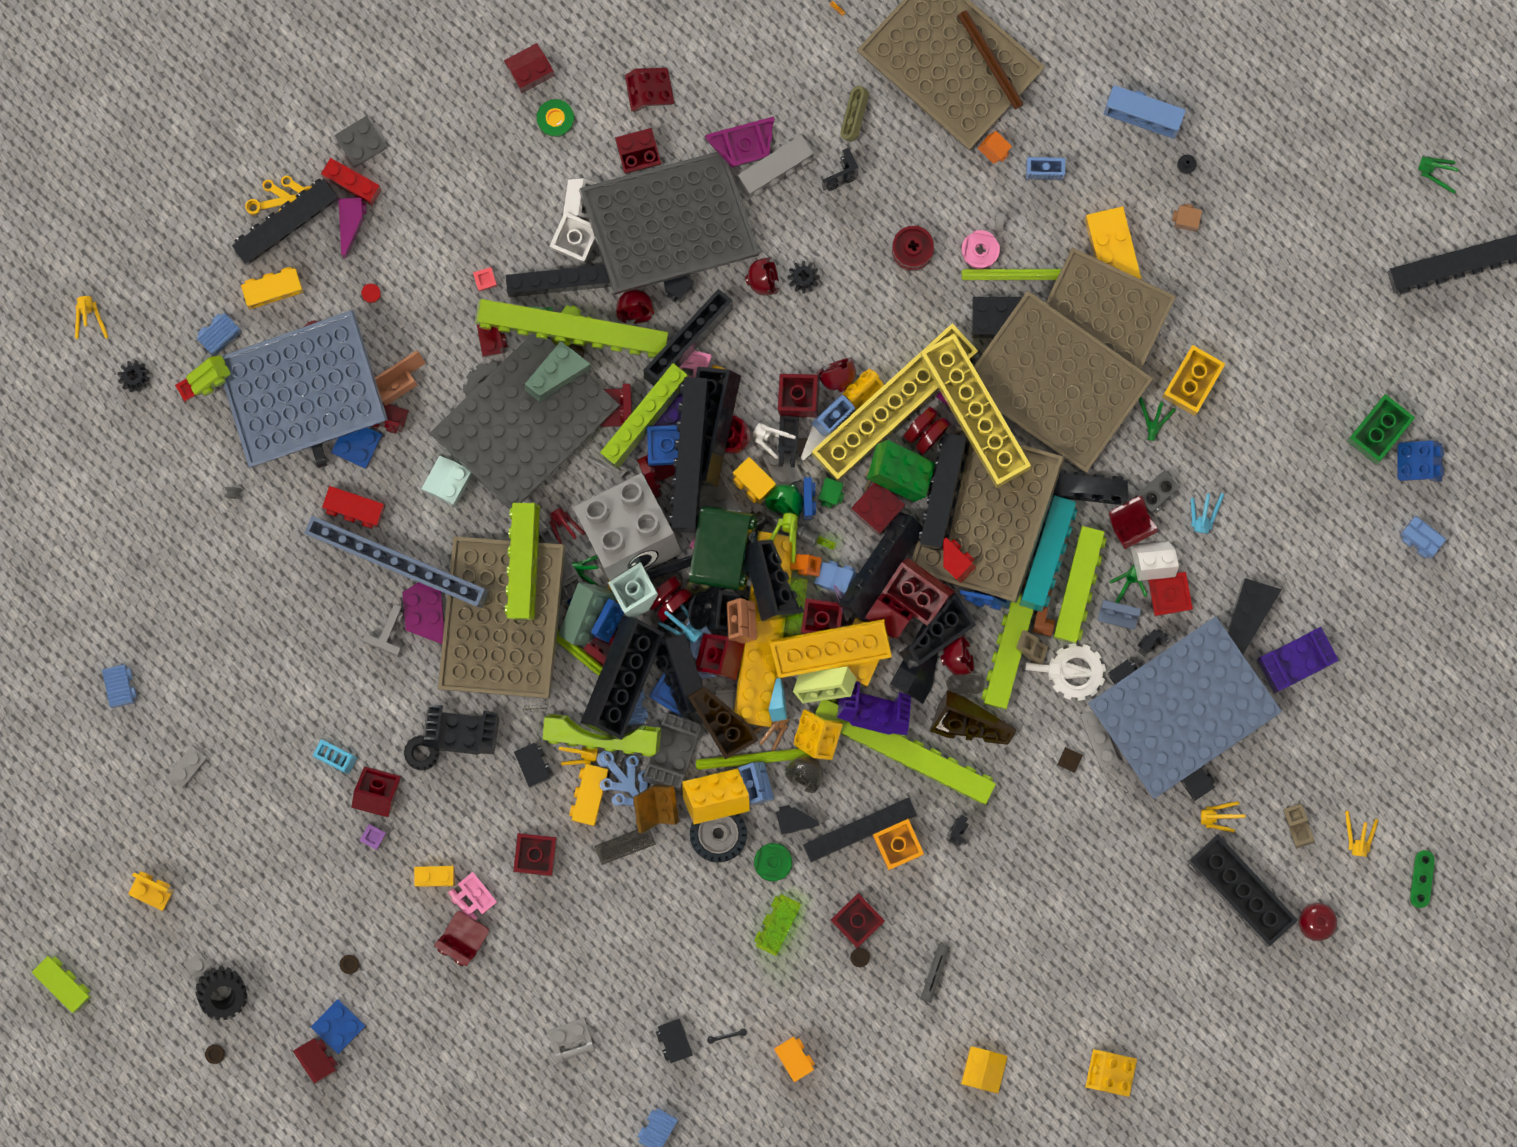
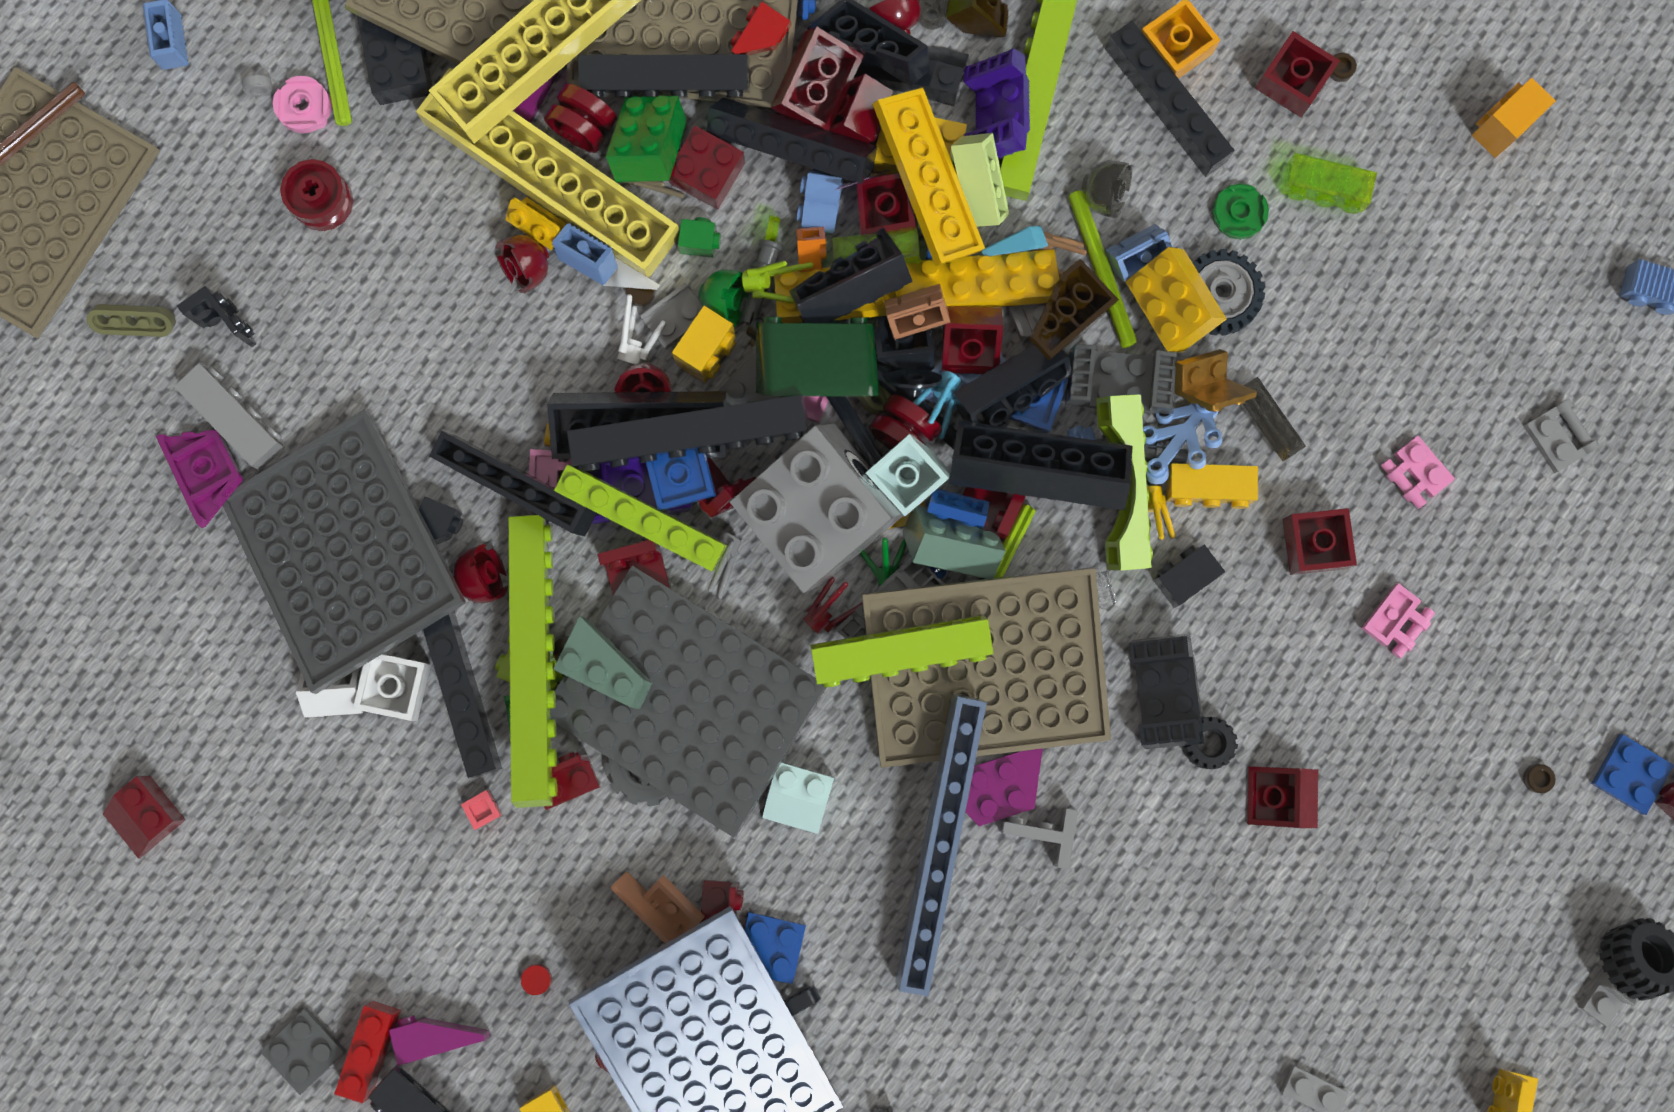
camera: 105 degrees left, 0 degrees up
medium azure slope [313,739,357,774] -> none
red brick [322,486,385,529] -> none
medium lavender plate [360,824,386,850] -> none
yellow brick [414,866,455,887] -> none
dark red bracket [434,911,489,967] -> none
green tile [537,99,574,137] -> none
dark red slope [615,128,661,174] -> none
dark red bracket [625,68,674,112] -> none
black brick [656,1019,693,1063] -> none
black hinge [707,1028,747,1044] -> none
dark red cylinder [745,257,779,296] -> none
black slope [776,805,819,835] -> none
dark red brick [778,374,820,418] -> none
black hinge [778,415,799,468] -> none
black gear [787,261,820,294] -> none
yellow bracket [793,709,843,760] -> none
blue plate [803,477,816,521] -> none
orange brick [977,131,1012,164] -> none
none -> bright pink plate [1380,436,1455,509]

